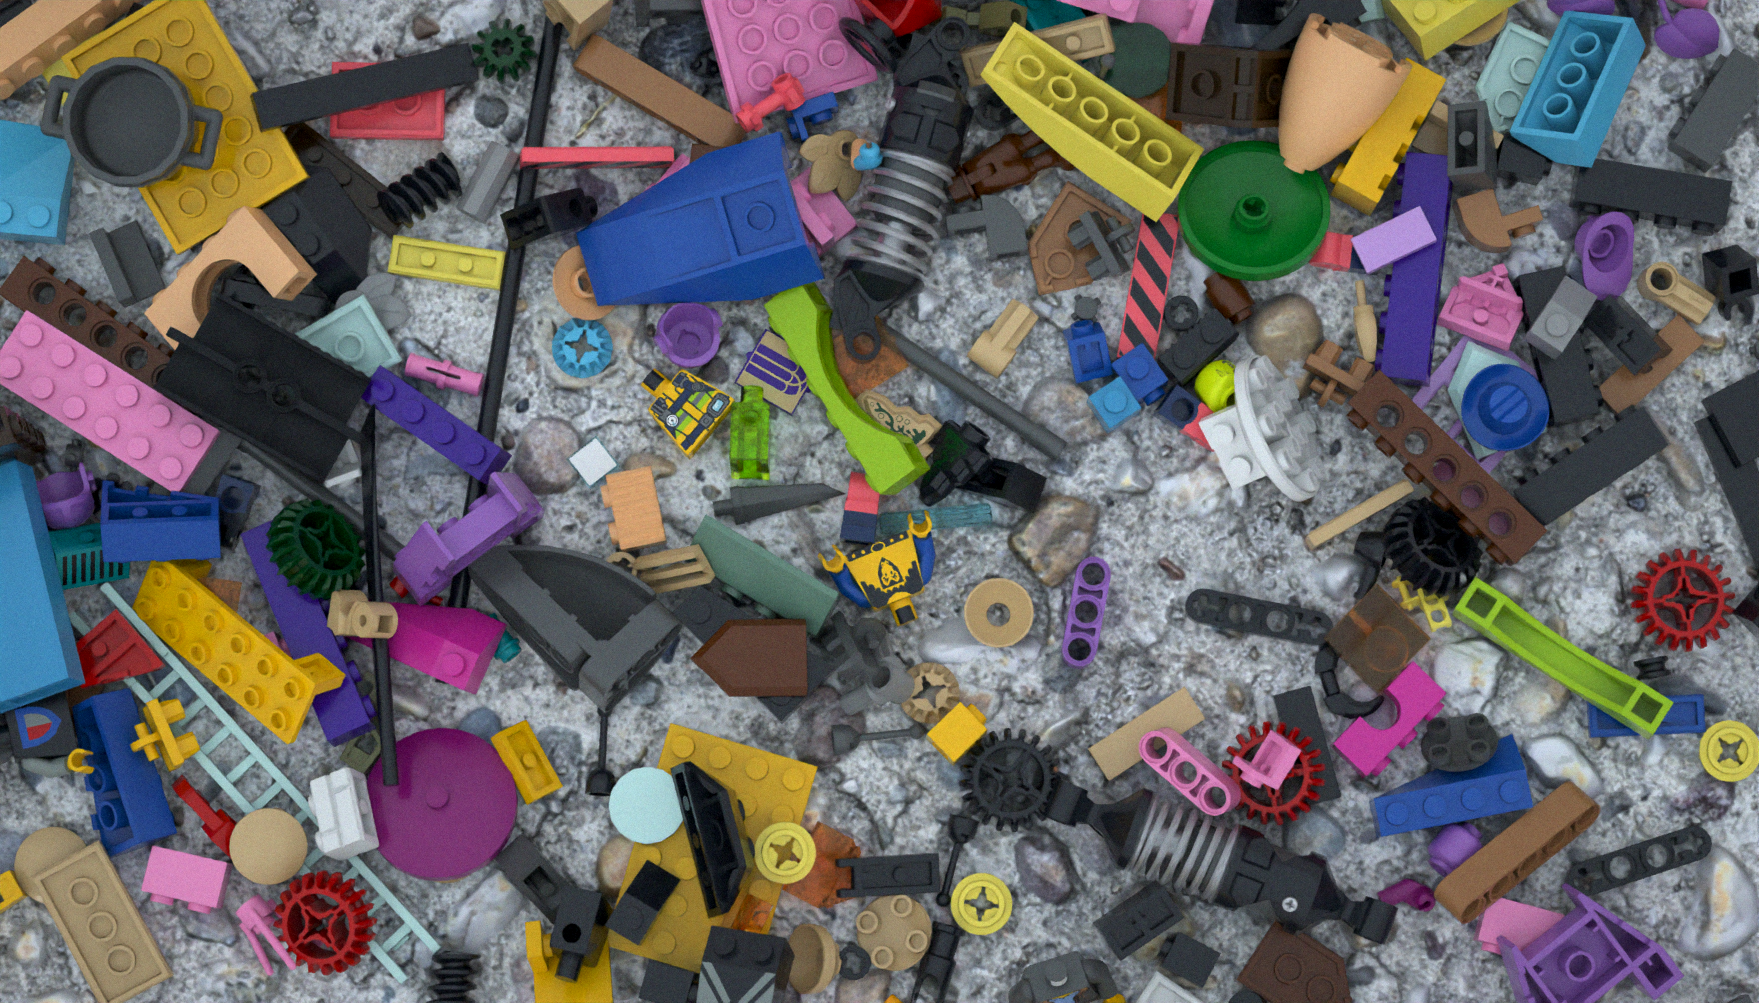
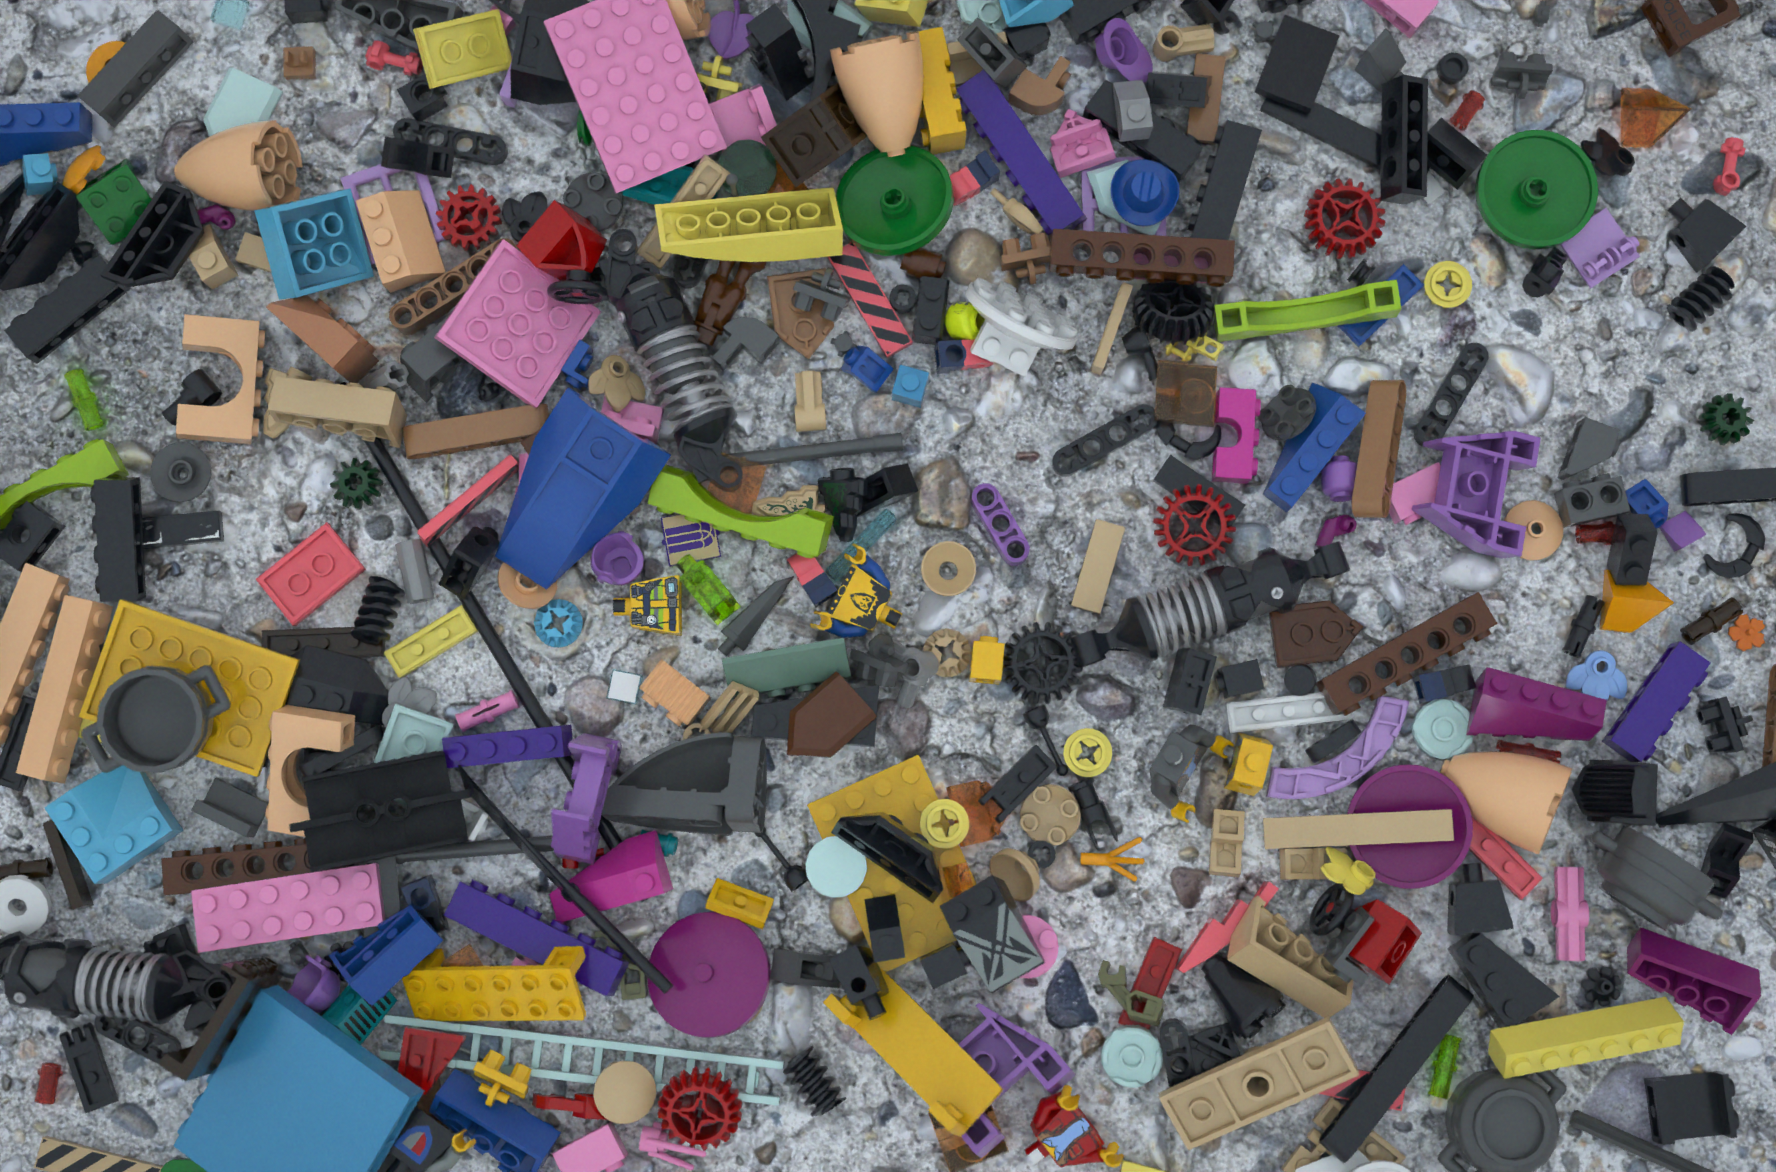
camera: 40 degrees left, 0 degrees up
black tile [250,43,479,132] -> none
dark green gear [265,498,366,601] -> none
white brick [308,767,379,860] -> none
tan leg [327,589,398,638] -> none
coral bar [735,73,806,133] -> none
dark grey hinge [831,724,924,756] -> none
medium azure arm [851,139,883,171] -> none
olive piece [928,0,1028,38] -> none
blue bracket [1111,343,1169,406] -> none
bright pink beam [1139,727,1241,816] -> none
bright pink bracket [1232,730,1302,790] -> none
lavender tile [1351,206,1437,275] -> none

